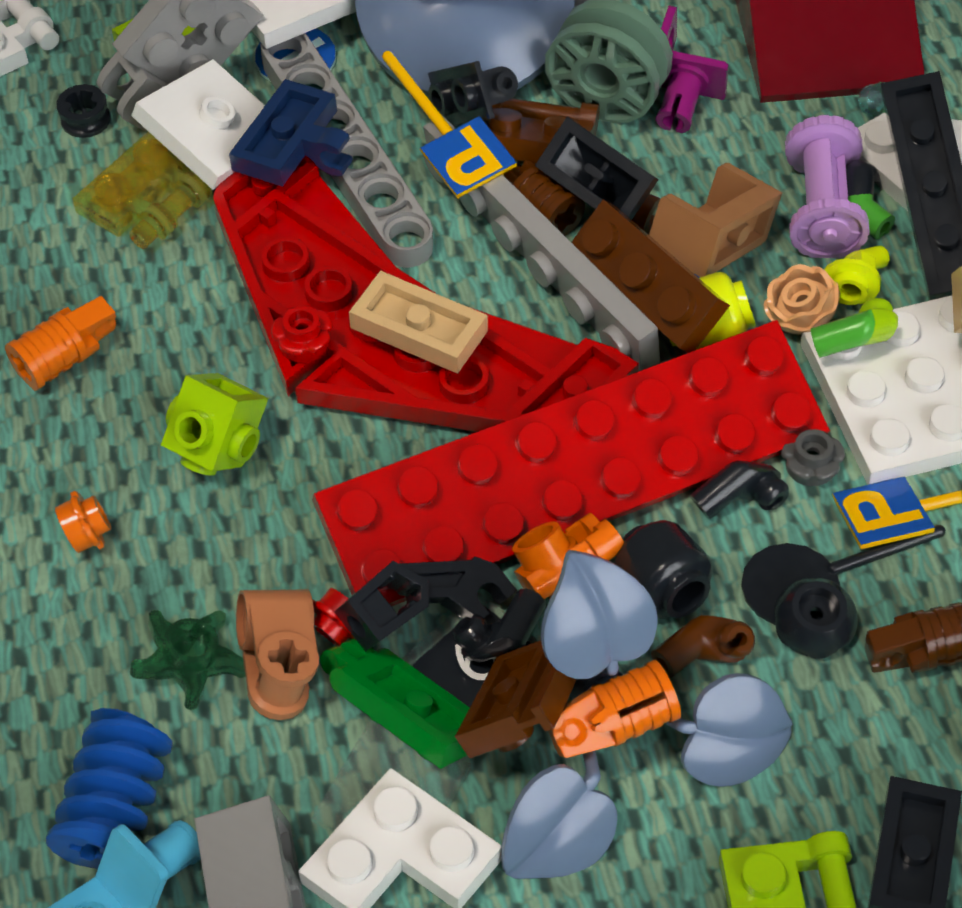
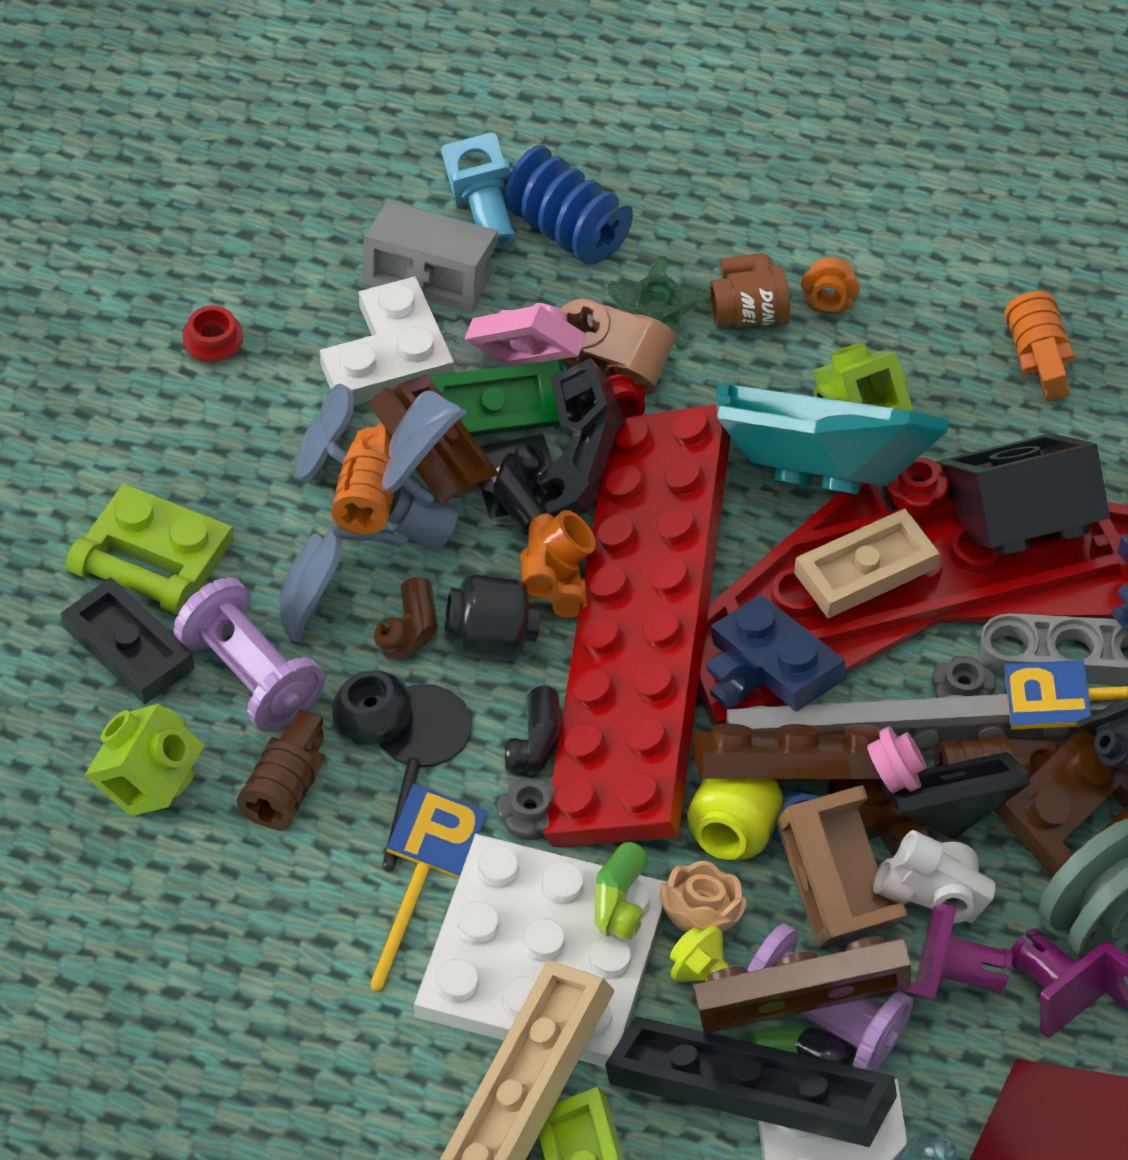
camera: 120 degrees right, 0 degrees up
none -> lavender hose [174,577,325,732]
none -> bright pink plate [464,303,587,366]
none -> reddish brown plate [693,936,911,1034]
none -> dark blue plate [706,594,847,712]
none -> dark orange piece [710,253,790,330]
none -> teal wedge [716,383,949,495]
none -> bright pink plate [867,726,927,793]
none -> white plate [873,830,995,924]
none -> magenta bracket [902,904,1013,999]
none -> dark grey plate [932,656,996,698]
none -> black slope [936,433,1110,554]

